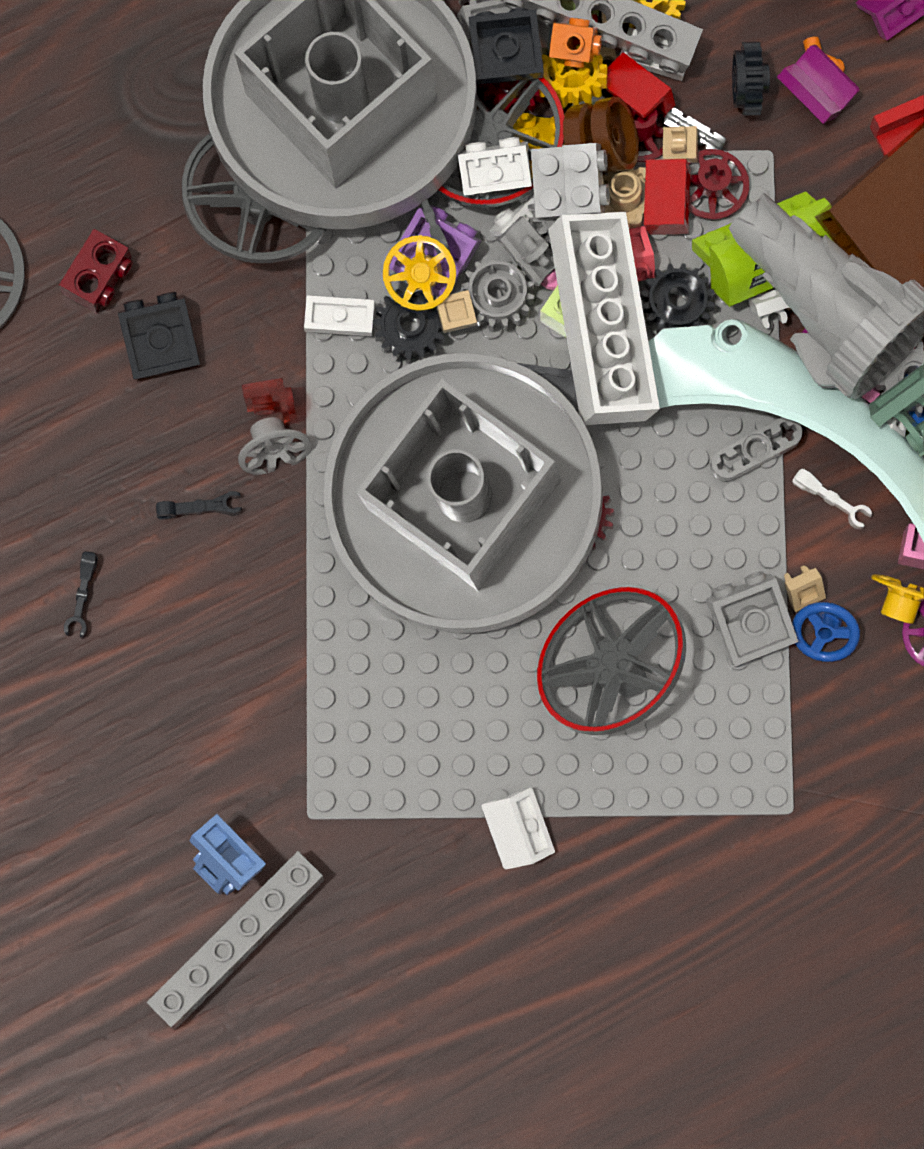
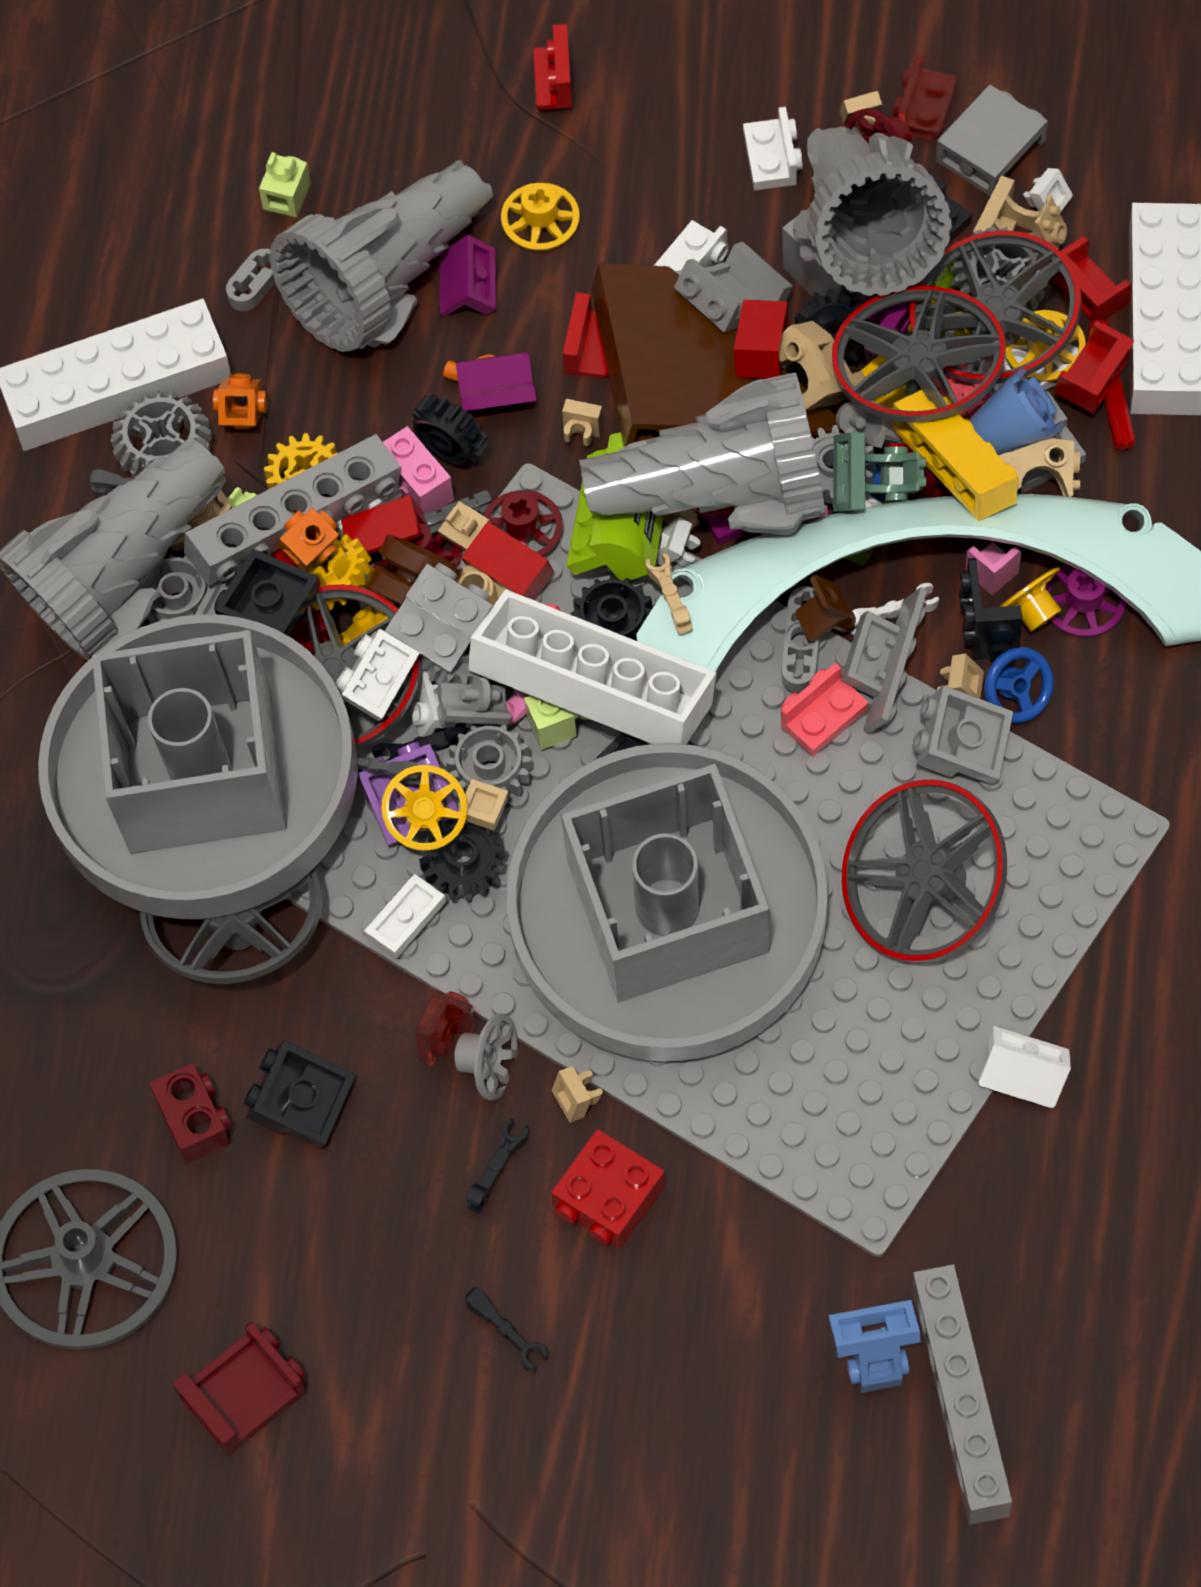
camera: 50 degrees left, 15 degrees down
none -> black piece [372,723,467,762]
none -> bright pink brick [383,426,454,514]
none -> tan tile [551,1066,603,1123]
none -> red brick [551,1129,666,1249]
none -> tan tile [562,399,604,446]
none -> tan piece [645,553,693,634]
none -> coral bracket [781,663,869,757]
none -> reddish brown bracket [795,575,856,642]
none -> light grey bracket [840,587,927,733]
none -> black bracket [959,558,1022,661]

